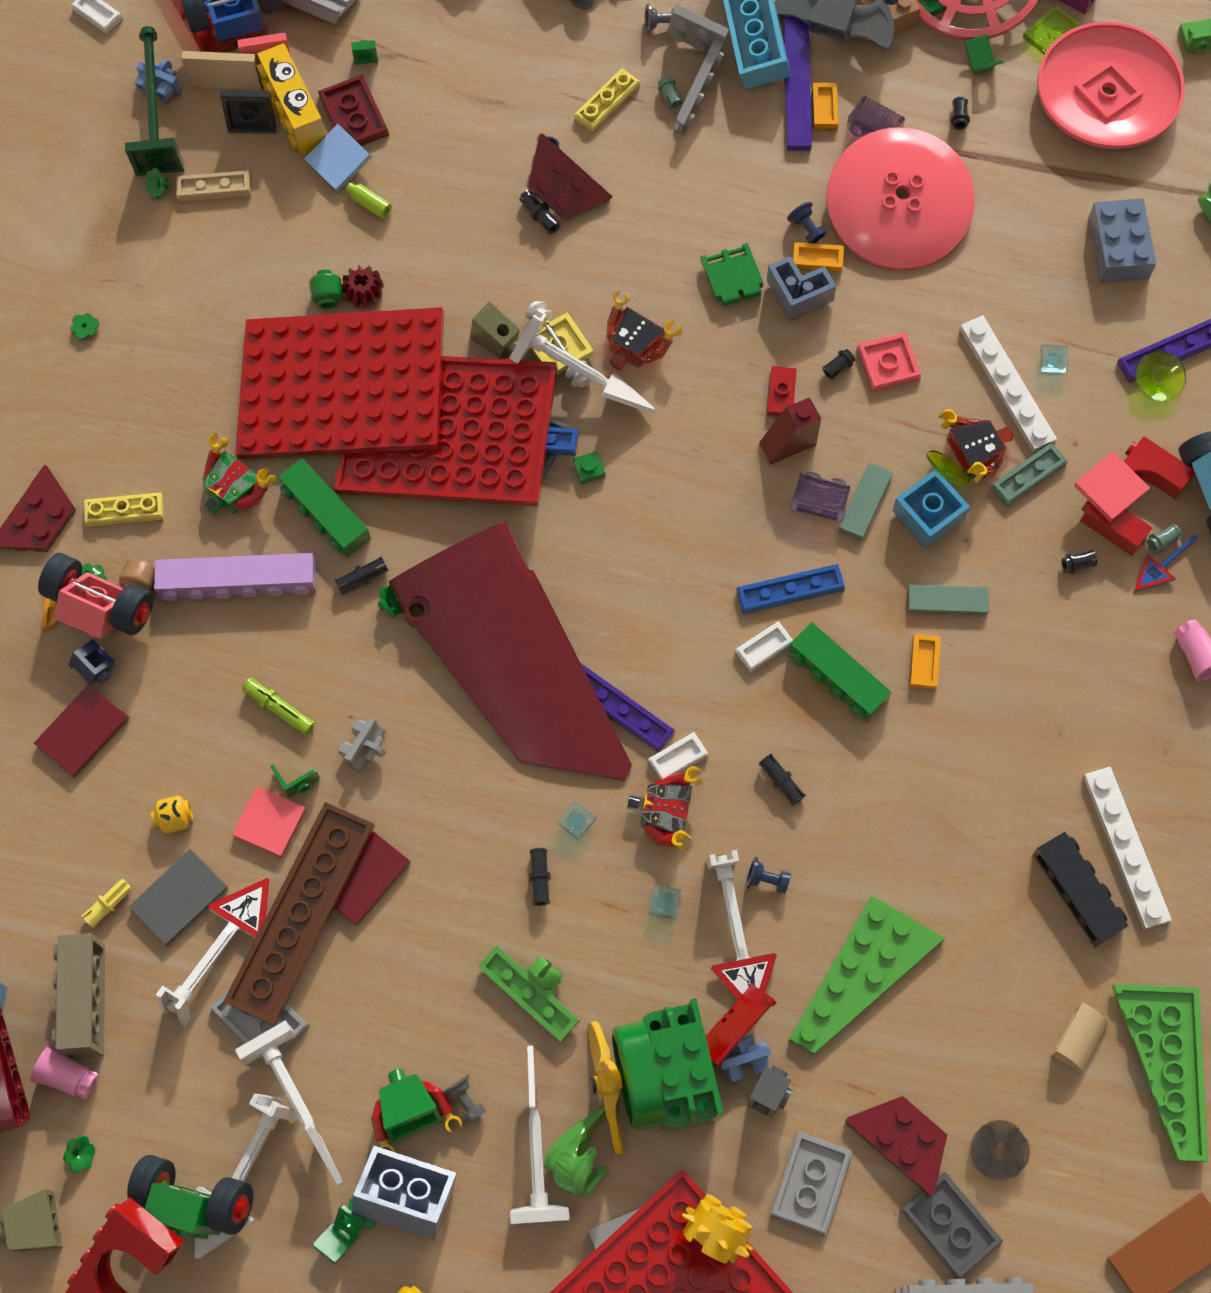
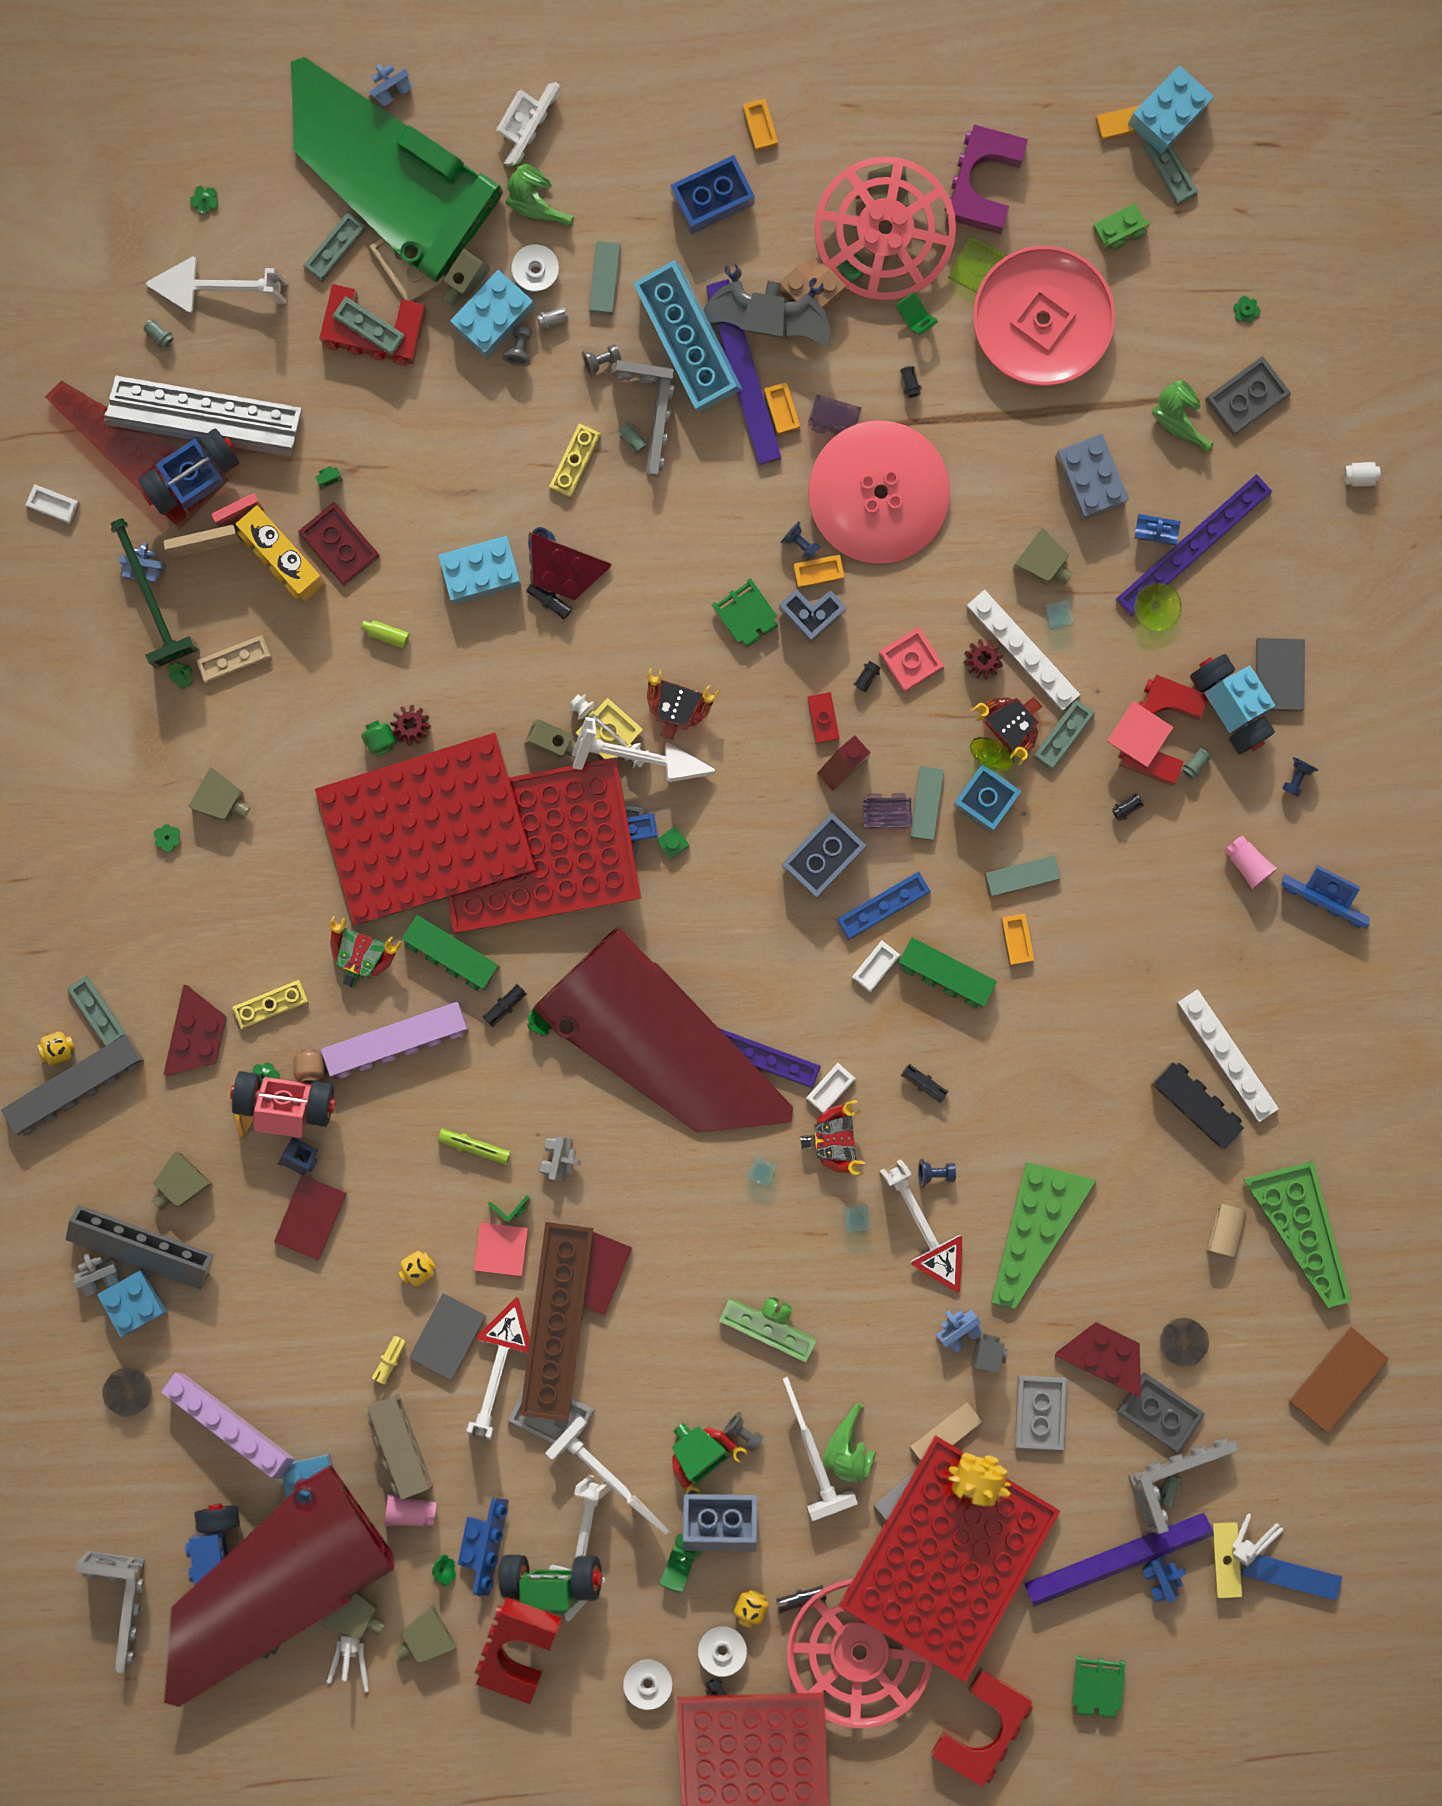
camera: 20 degrees left, 15 degrees up
black tile [220,90,277,133] -> none
light blue tile [304,124,372,192] -> none
black pin [529,848,551,906] -> none
green brick [588,998,724,1156] -> none
red door [706,984,777,1067] -> none
piece [1134,535,1198,592] -> none
none -> olive torso [188,767,250,822]
none -> medium azure brick [438,536,521,605]
none -> blue bracket [457,1498,509,1596]
none -> sand blue brick [781,813,866,899]
none -> tan tile [910,1402,983,1460]
none -> dark red gear [963,639,1004,680]
none -> olive torso [1013,528,1074,585]
none -> blue hips [1134,514,1181,546]

